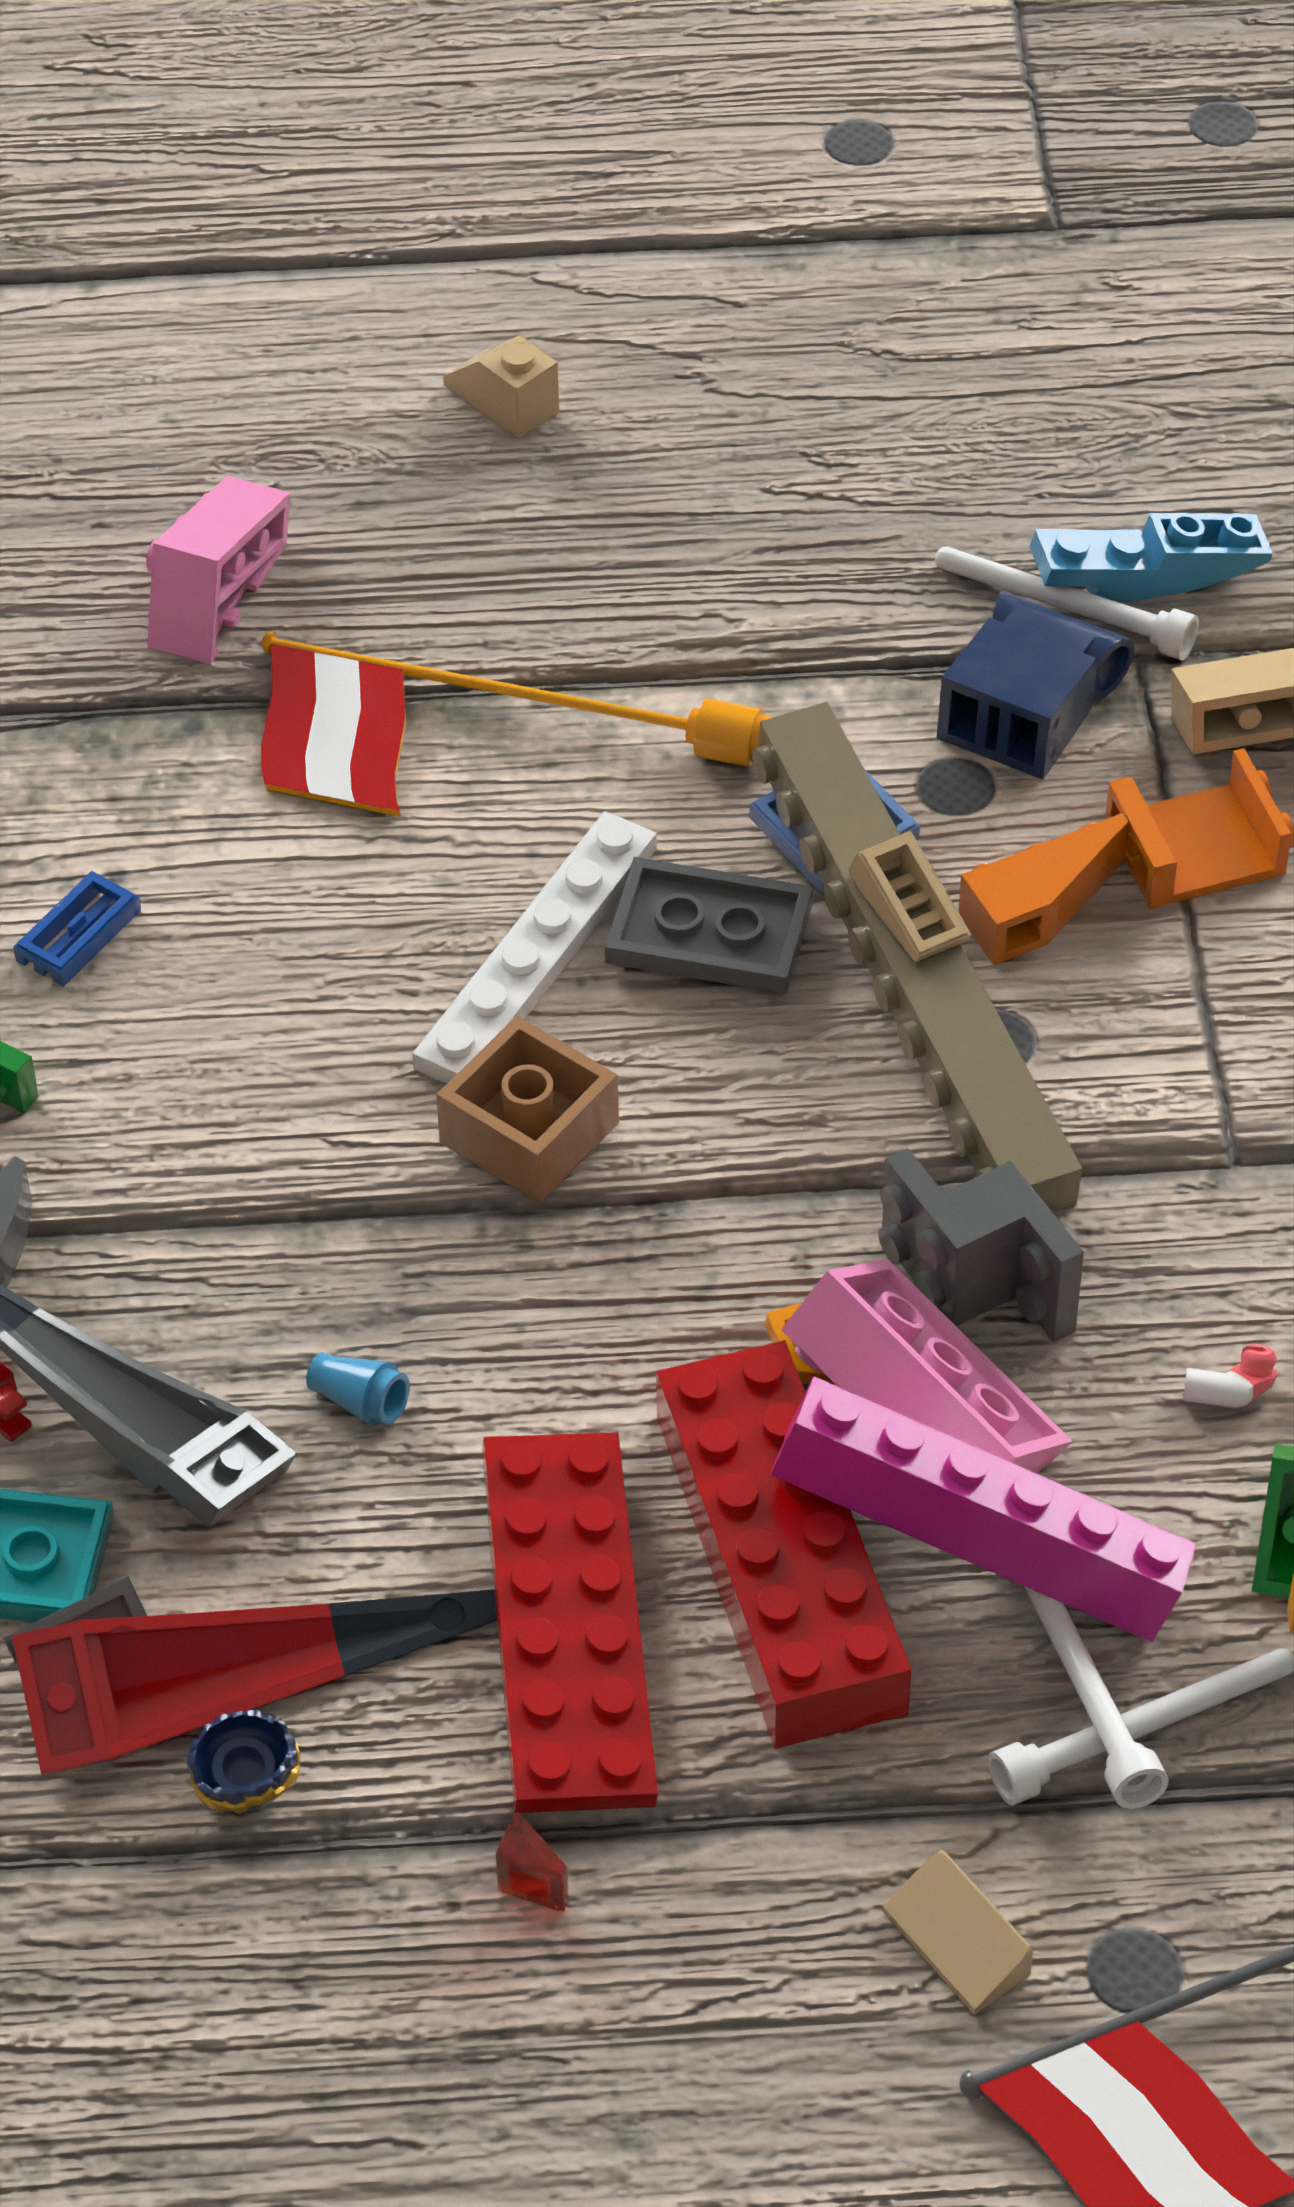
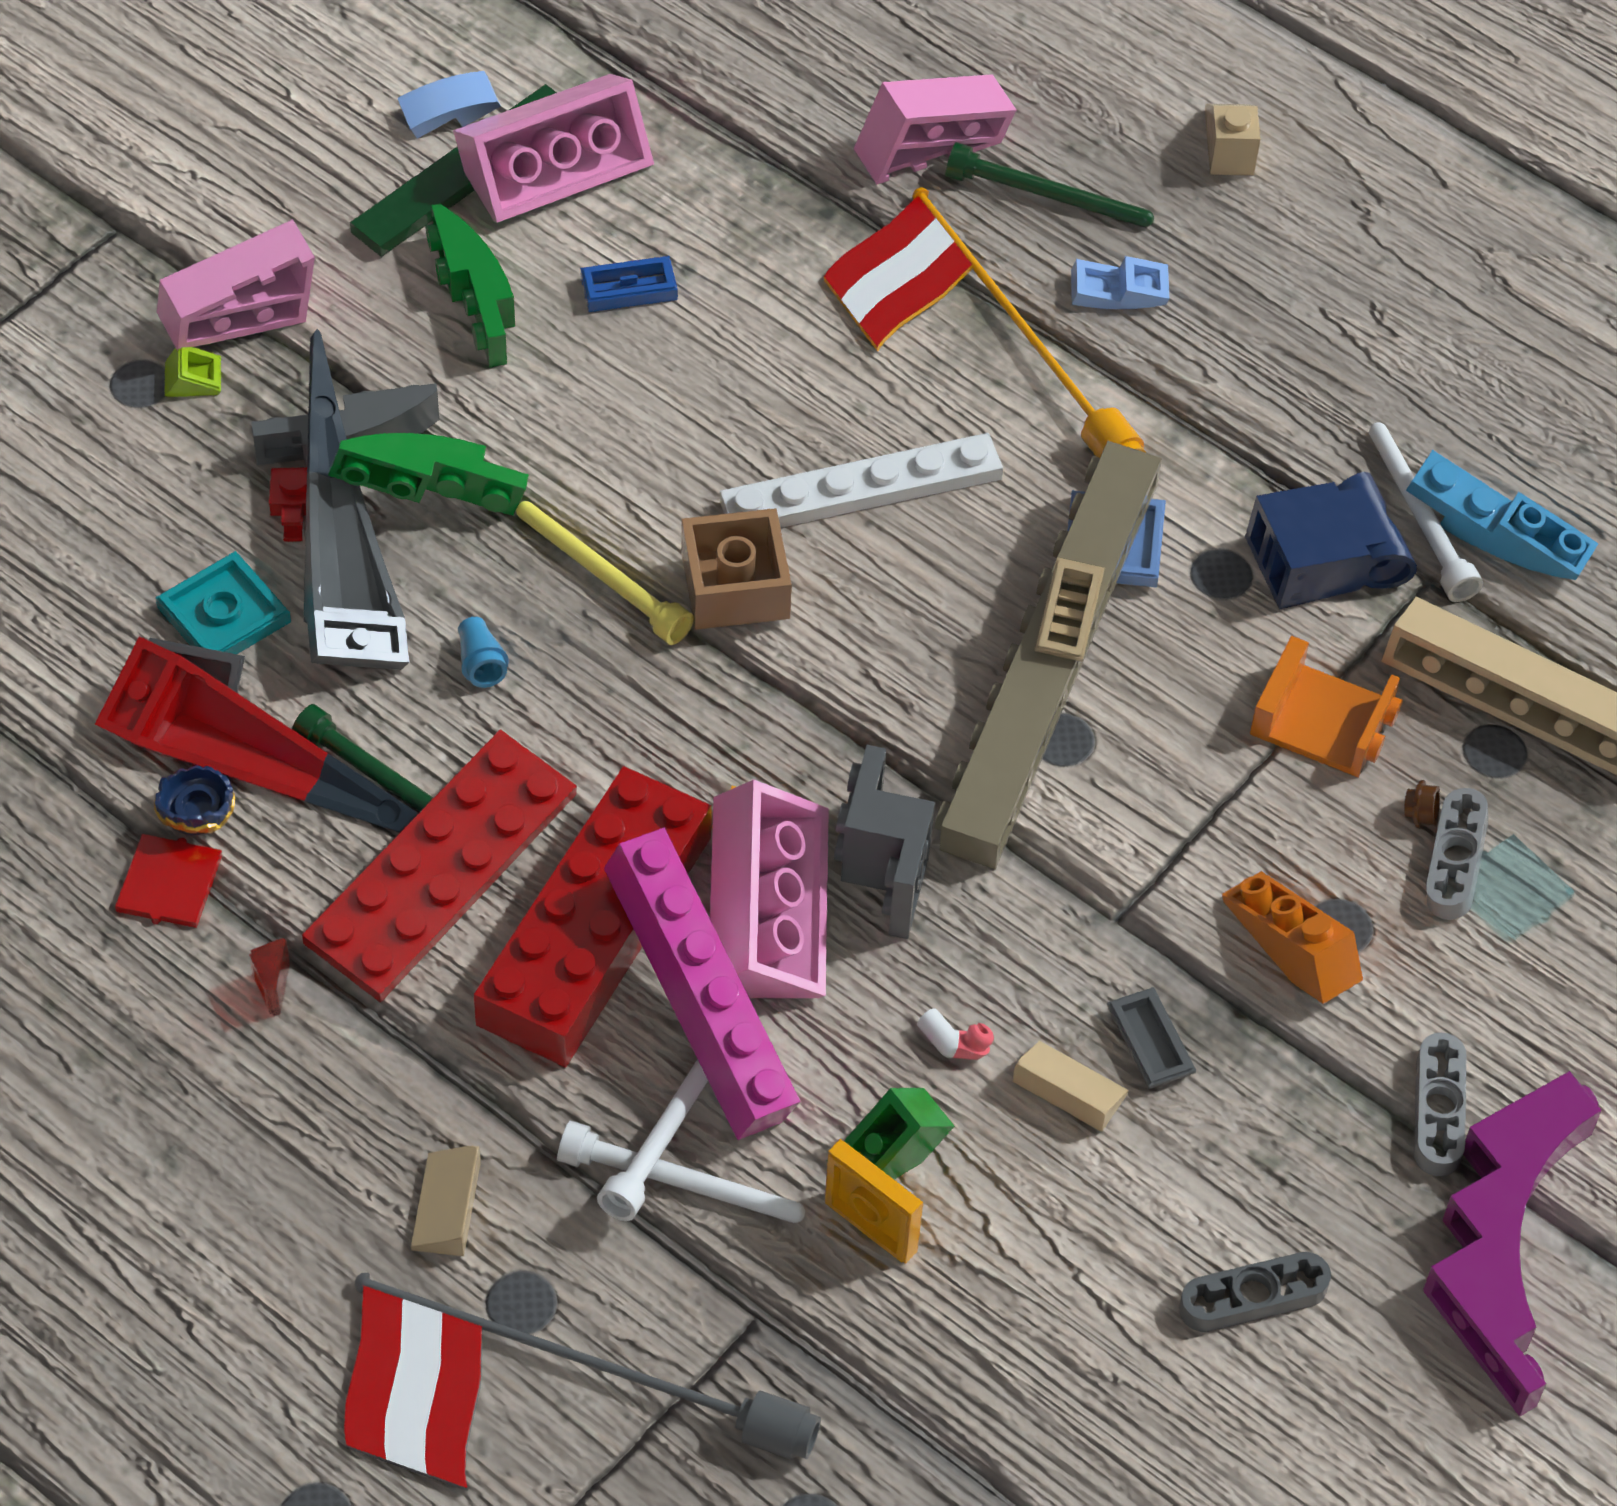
camera: 40 degrees right, 5 degrees up
dark grey plate [605,857,814,994] -> none
orange slope [958,813,1128,965] -> none
none -> red piece [115,834,223,928]
none -> dark green piece [292,704,434,812]
none -> green slope [328,433,529,516]
none -> light yellow piece [516,501,694,645]
none -> dark green piece [945,142,1154,227]
none -> light blue slope [1071,256,1169,309]

